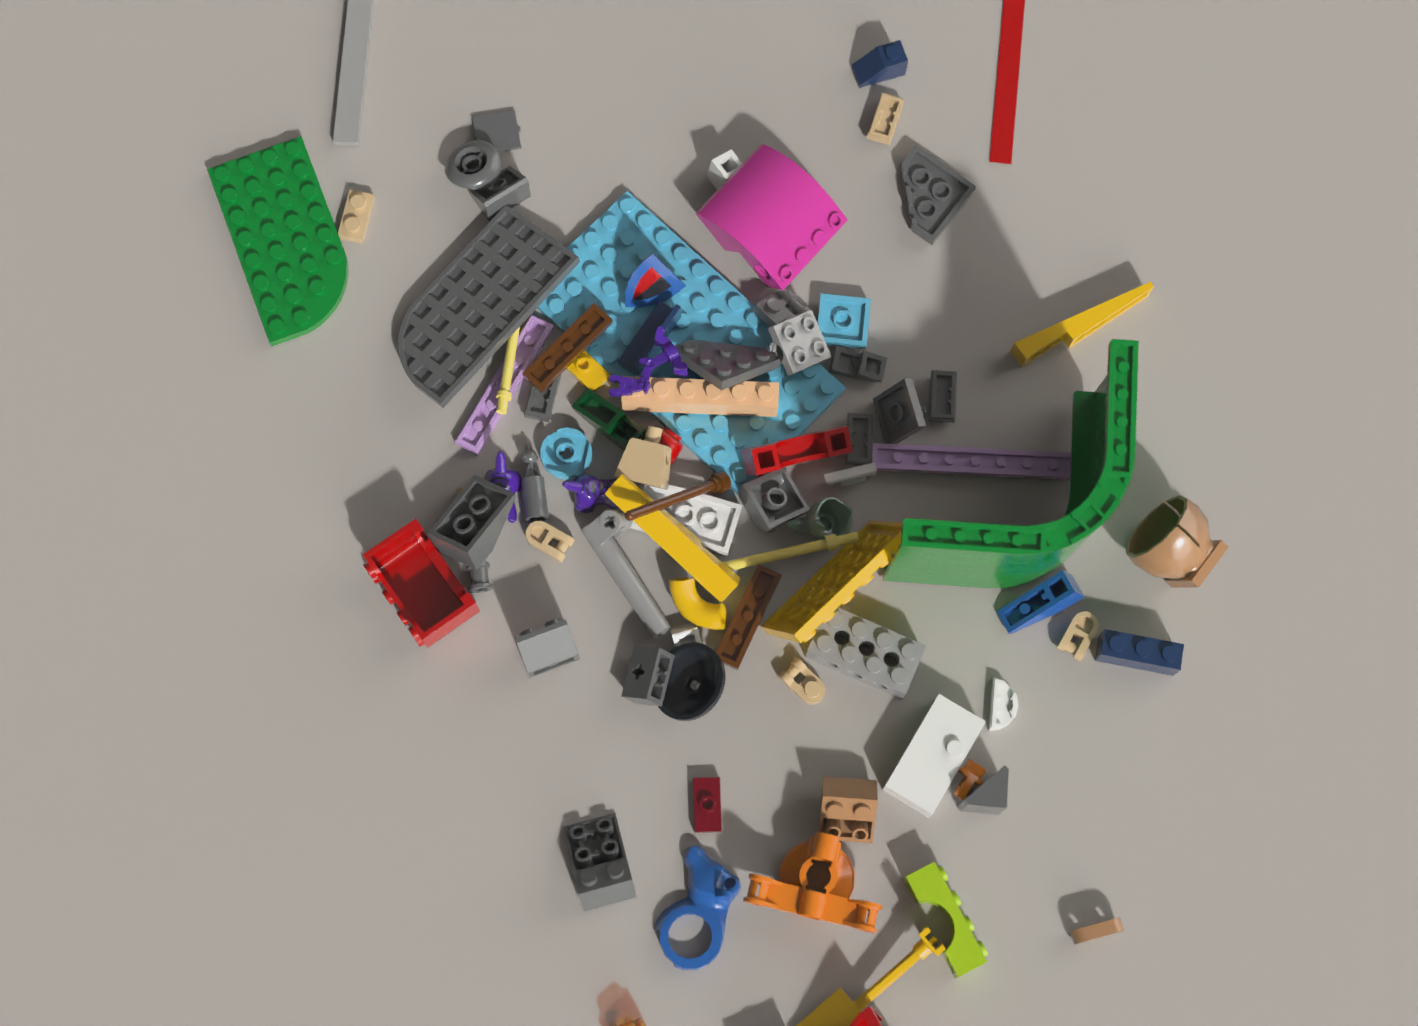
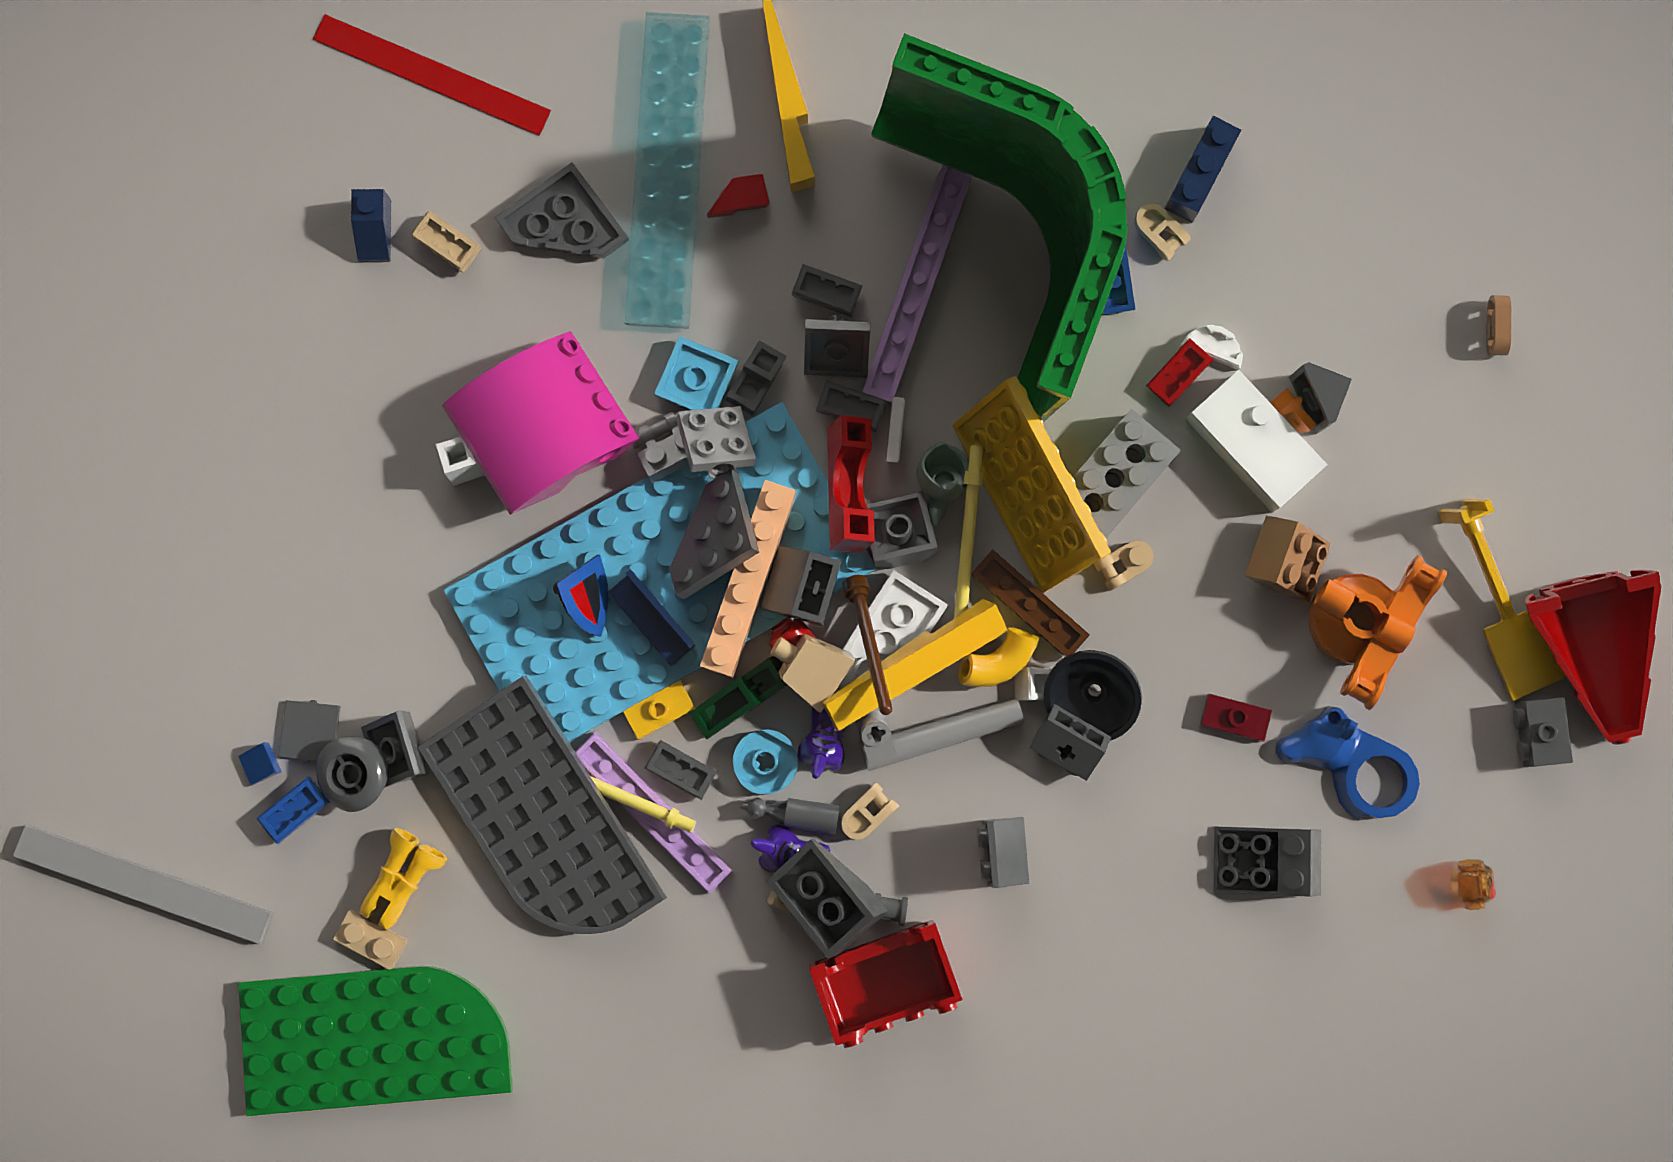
camera: 75 degrees left, 10 degrees up
reddish brown plate [522,303,613,393] -> none
dark purple piece [609,326,688,397] -> none
lime arch [903,862,988,978] -> none
medium nougat plate [1126,495,1229,588] -> none
none -> blue slope [238,742,282,786]
none -> blue plate [257,777,330,844]
none -> yellow piece [359,828,448,931]
none -> clear light blue plate [624,12,710,329]
none -> red slope [707,174,770,218]
none -> dark grey slope [760,546,841,627]
none -> red plate [1145,338,1214,407]

